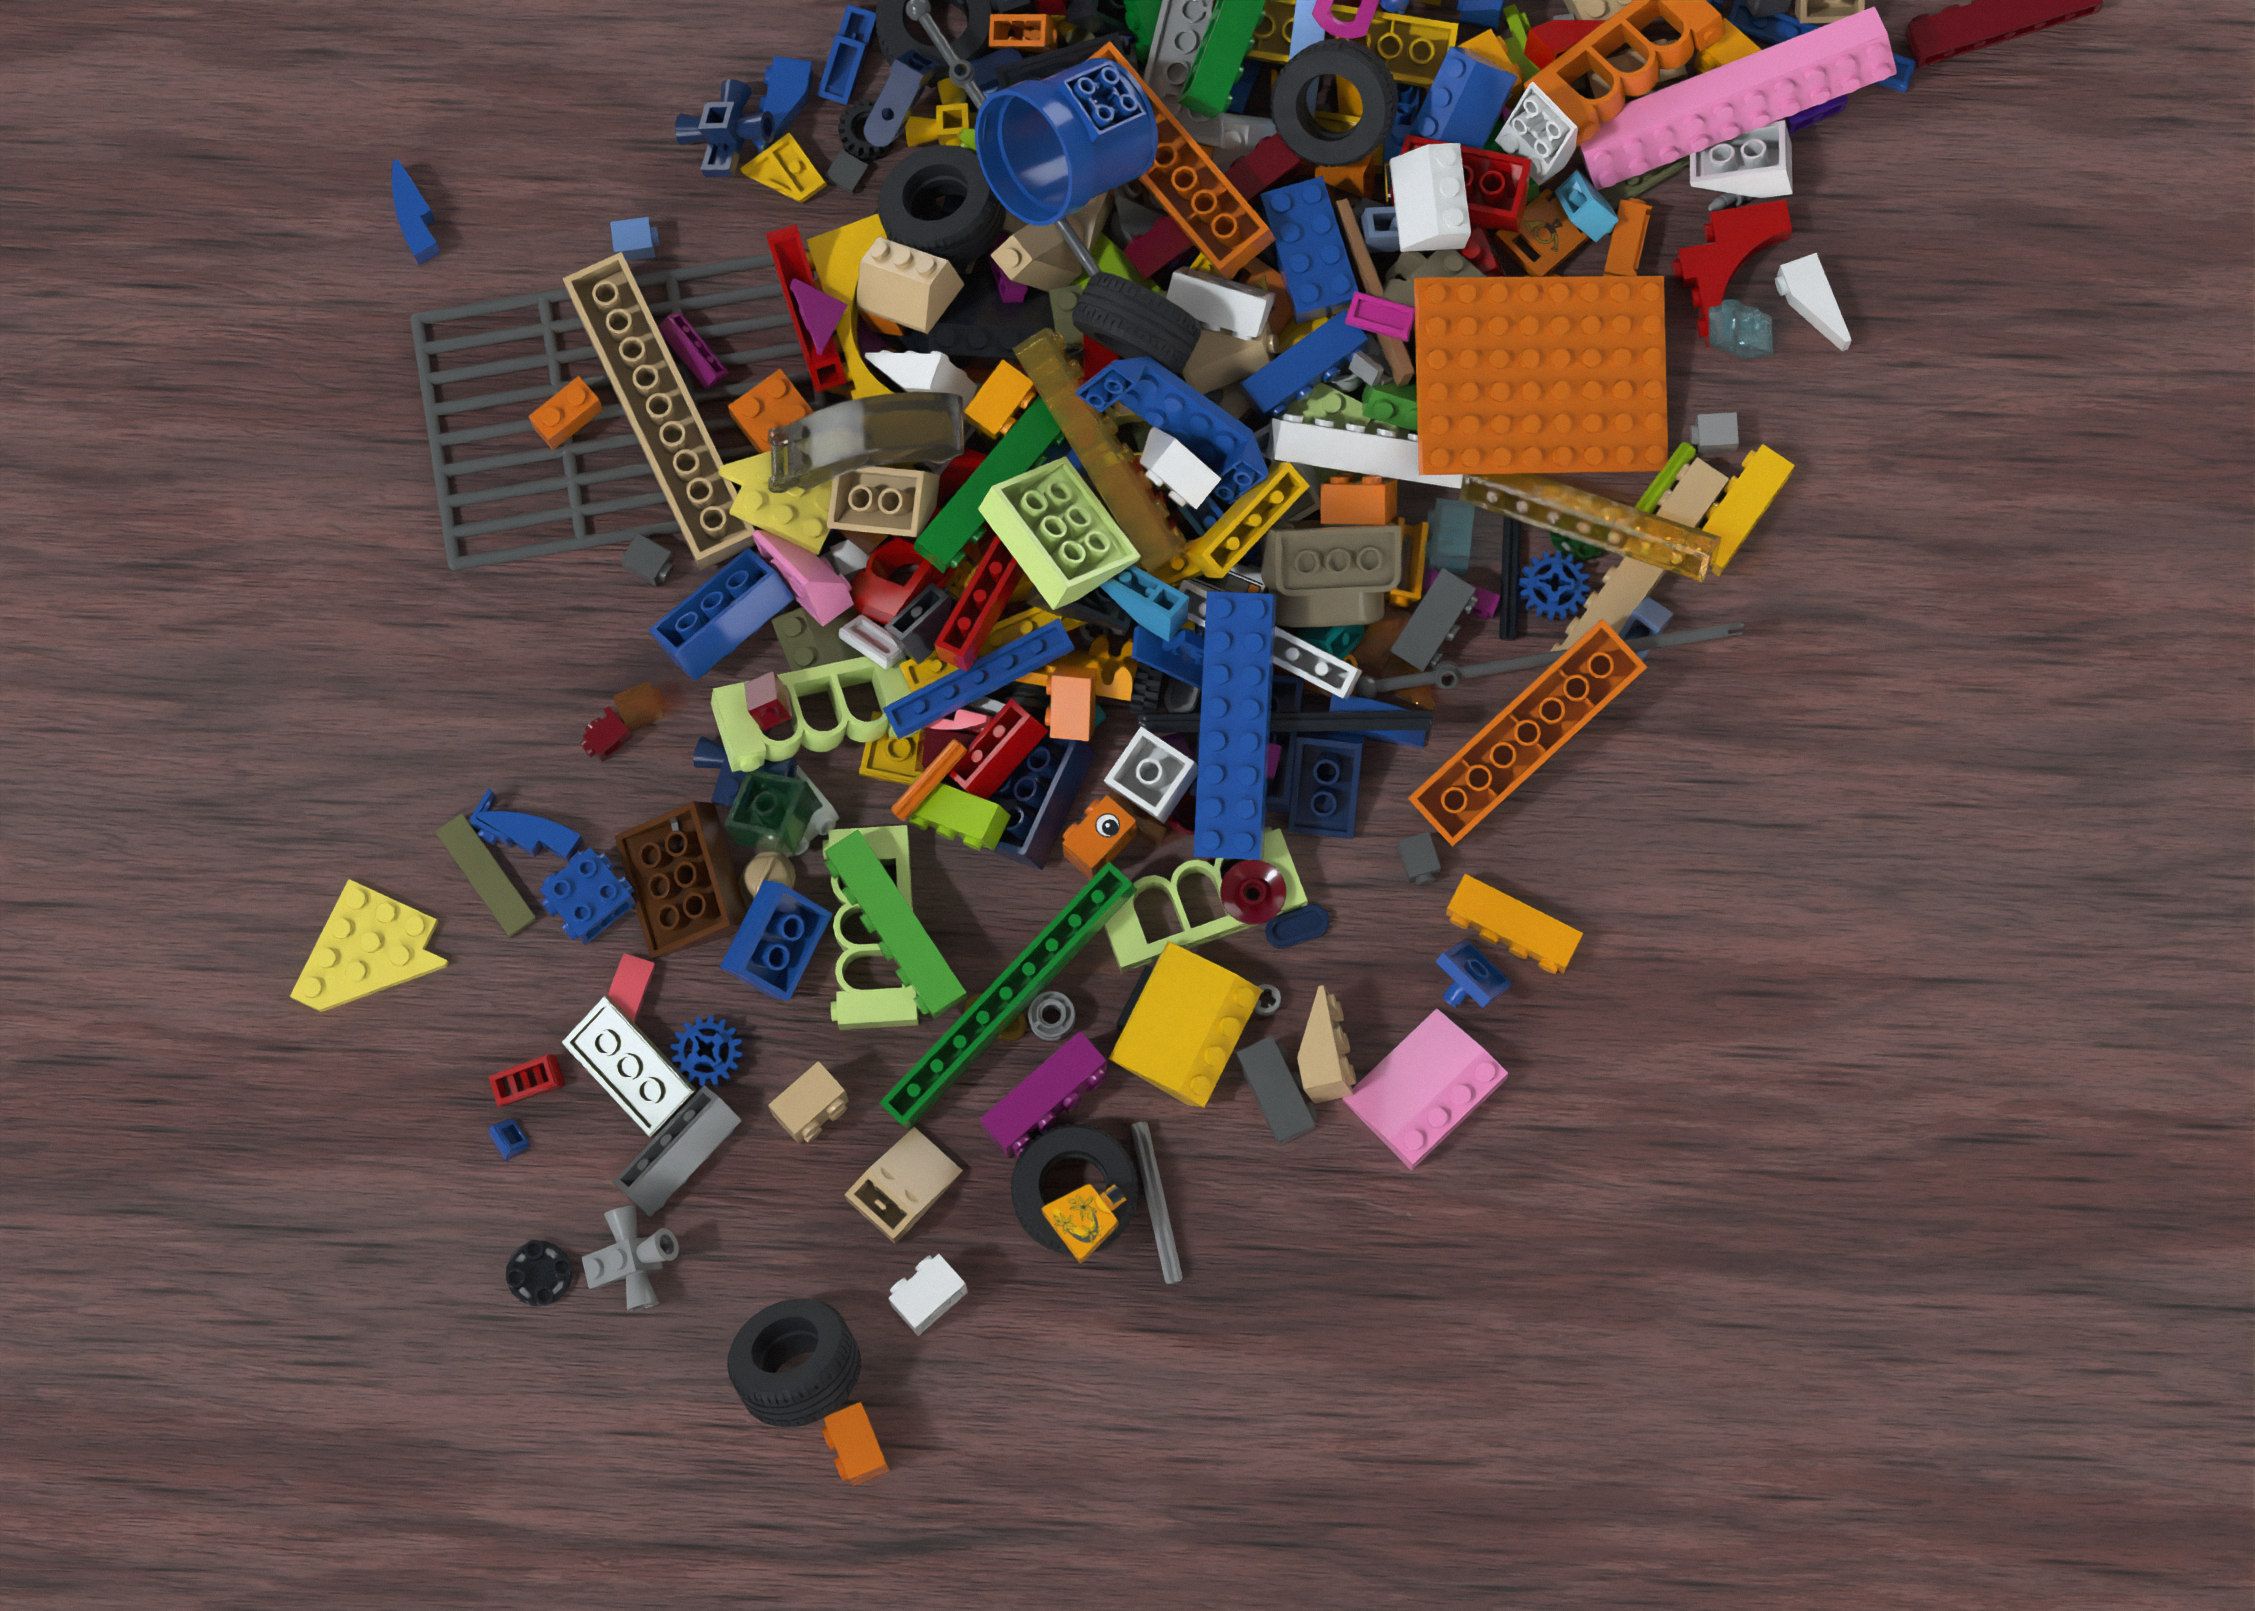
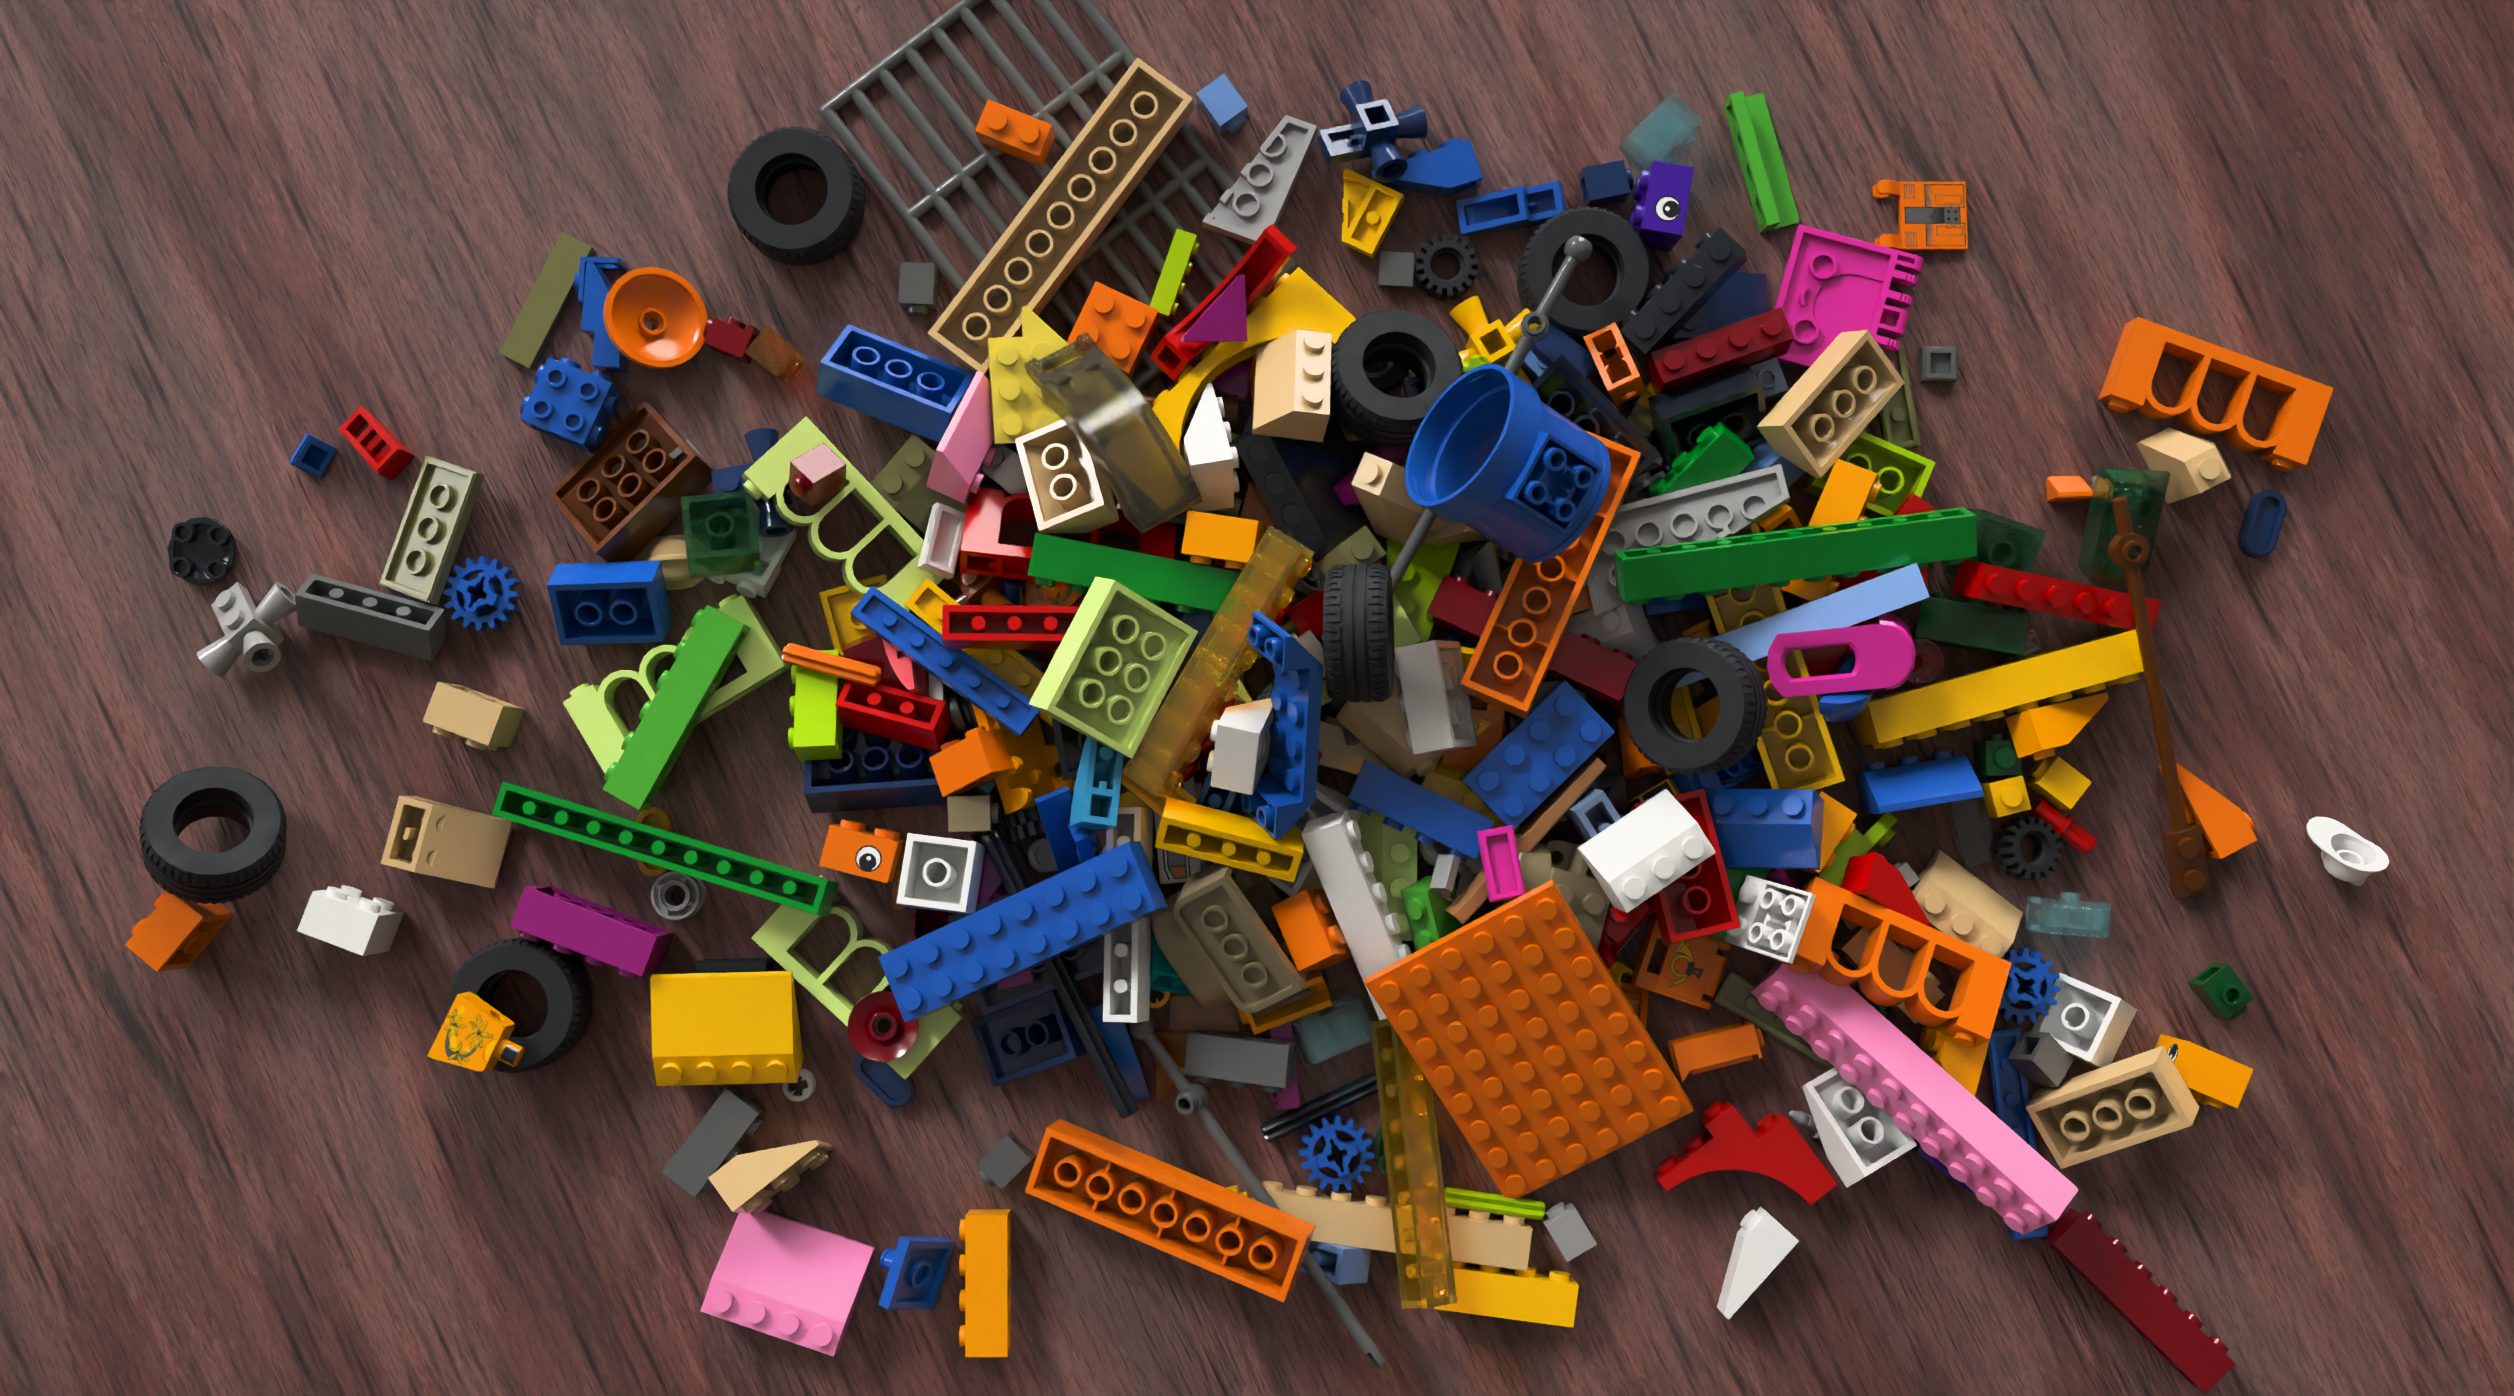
camera: 60 degrees right, 10 degrees up
light yellow wing [290,879,449,1012] -> none
coral slope [608,953,655,1023] -> none
magenta piece [658,312,729,389] -> none
dark blue piece [864,48,940,147] -> none
black slope [884,583,952,664] -> none
light grey axle [1130,1122,1183,1284] -> none
medium azure slope [1554,169,1619,242] -> none
clear light blue brick [1709,299,1773,360] -> none
none -> orange dish [603,267,708,369]
none -> black tyre [727,126,866,266]
none -> dark tan brick [947,795,1004,832]
none -> lime piece [1150,228,1200,320]
none -> light grey wing [1202,115,1318,245]

